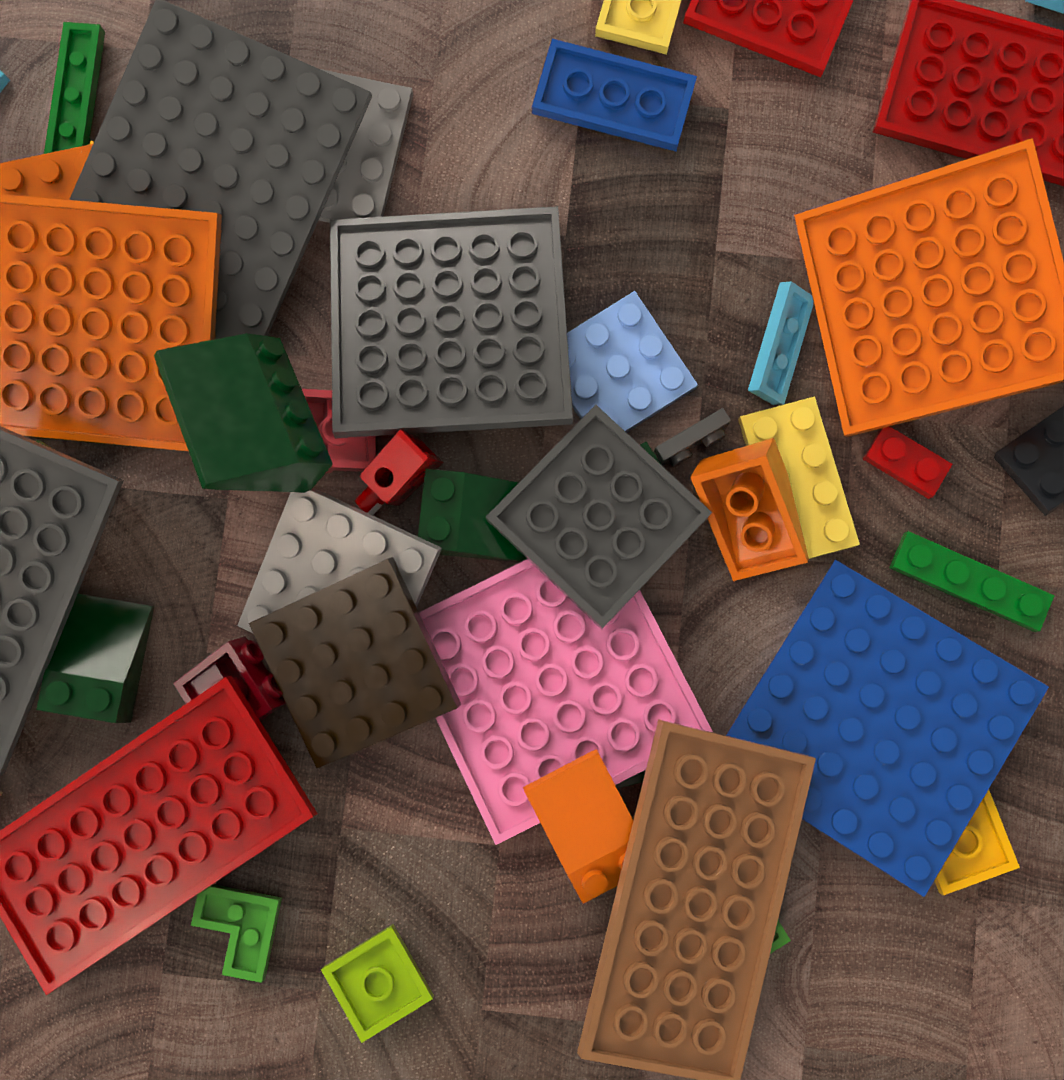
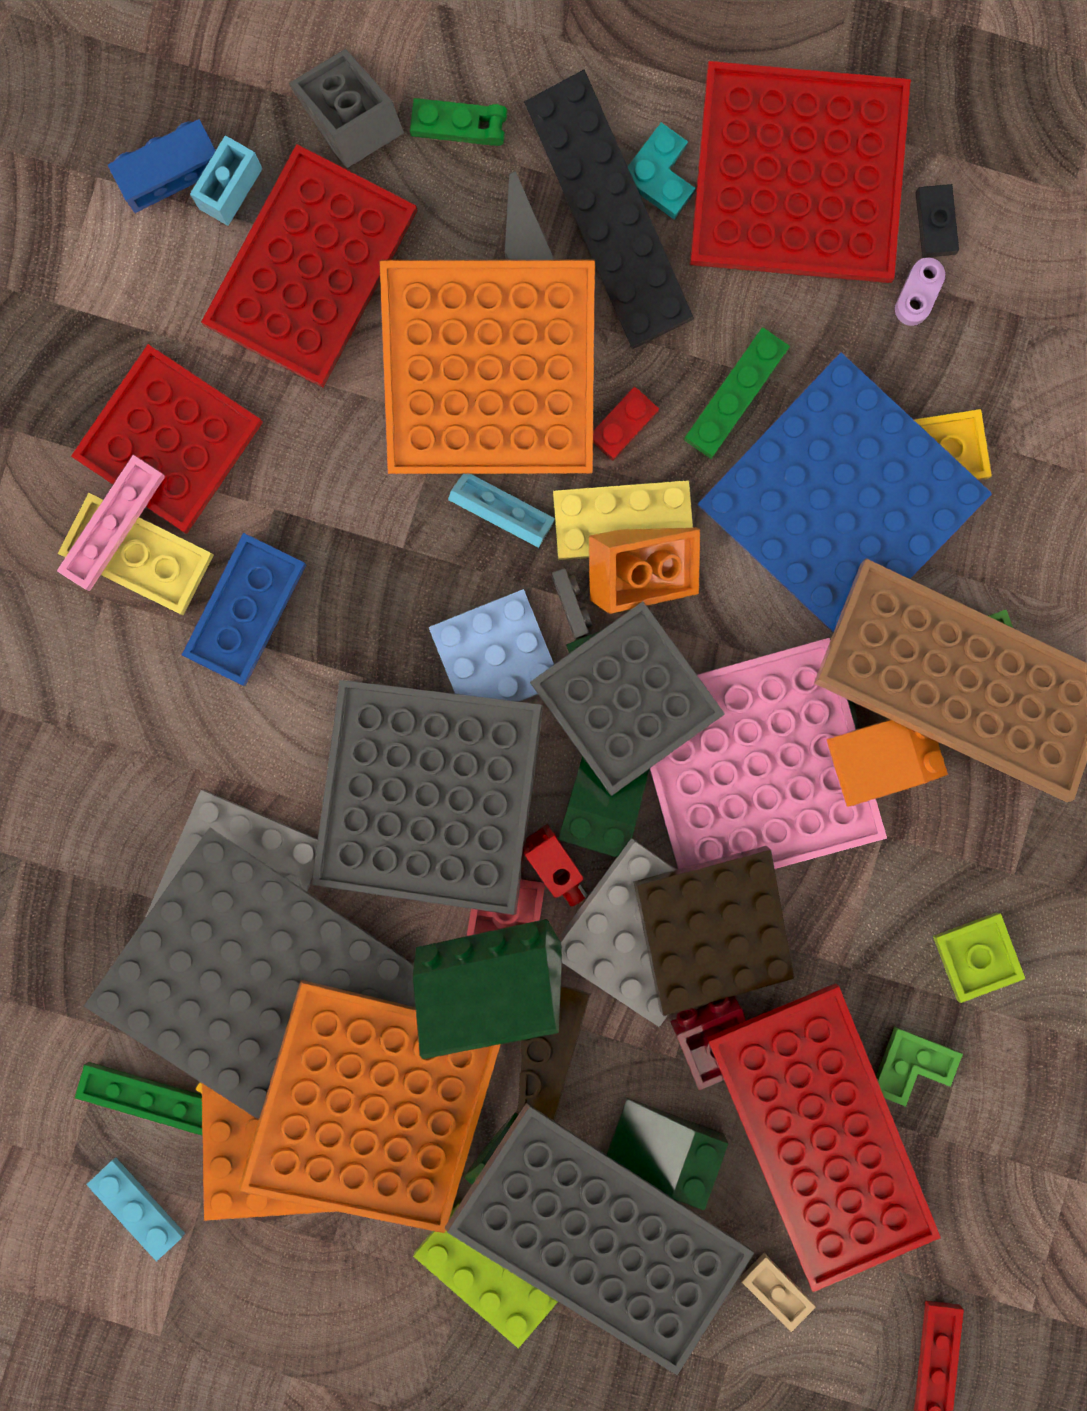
camera: 85 degrees left, 5 degrees up
none -> dark brown wing [518,984,591,1121]

